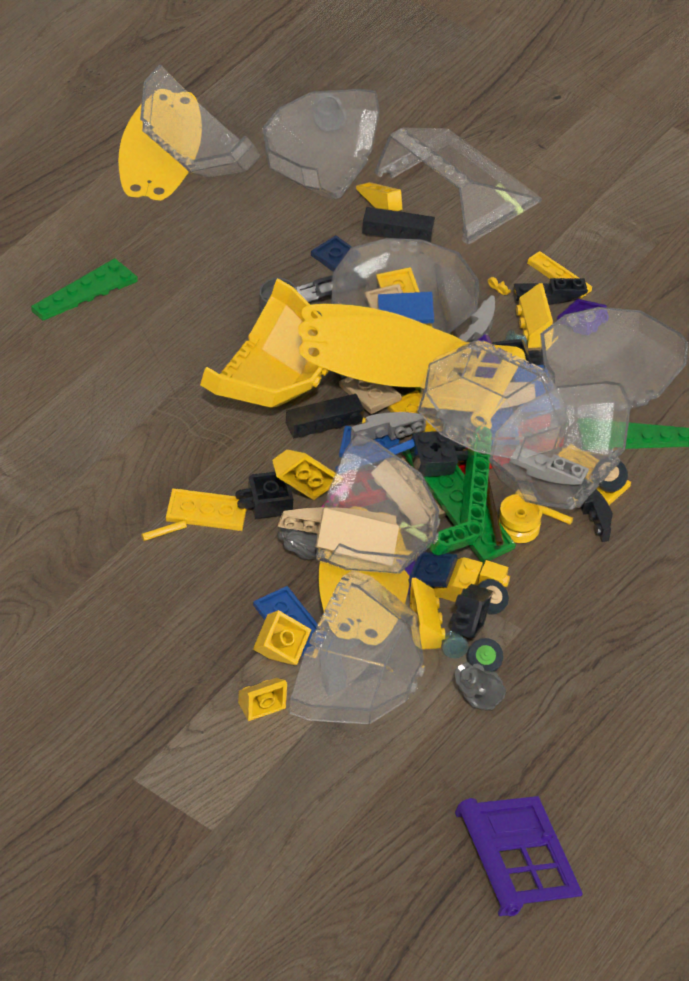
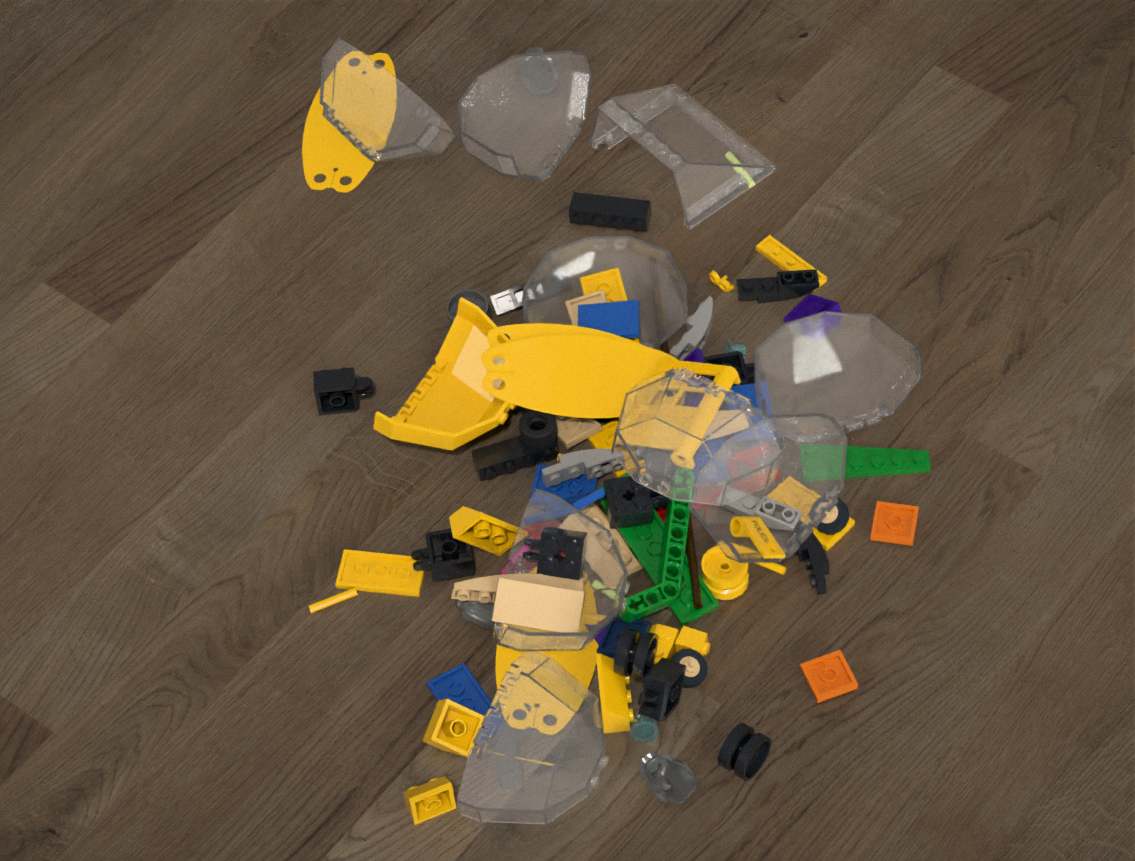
camera: 10 degrees right, 5 degrees up
green wing [31,258,138,321] -> none
dark blue tile [311,235,360,273] -> none
yellow slope [356,182,403,211] -> none
black wheel [467,638,503,672] -> none
yellow slope [516,283,553,348] -> none
none -> black hinge [313,367,374,416]
none -> black tyre [519,410,557,449]
none -> black hinge [523,527,588,580]
none -> black wheel [613,627,658,681]
none -> black wheel [718,723,771,781]
none -> yellow door [730,516,786,558]
none -> orange plate [800,650,858,703]
none -> orange plate [870,501,919,546]

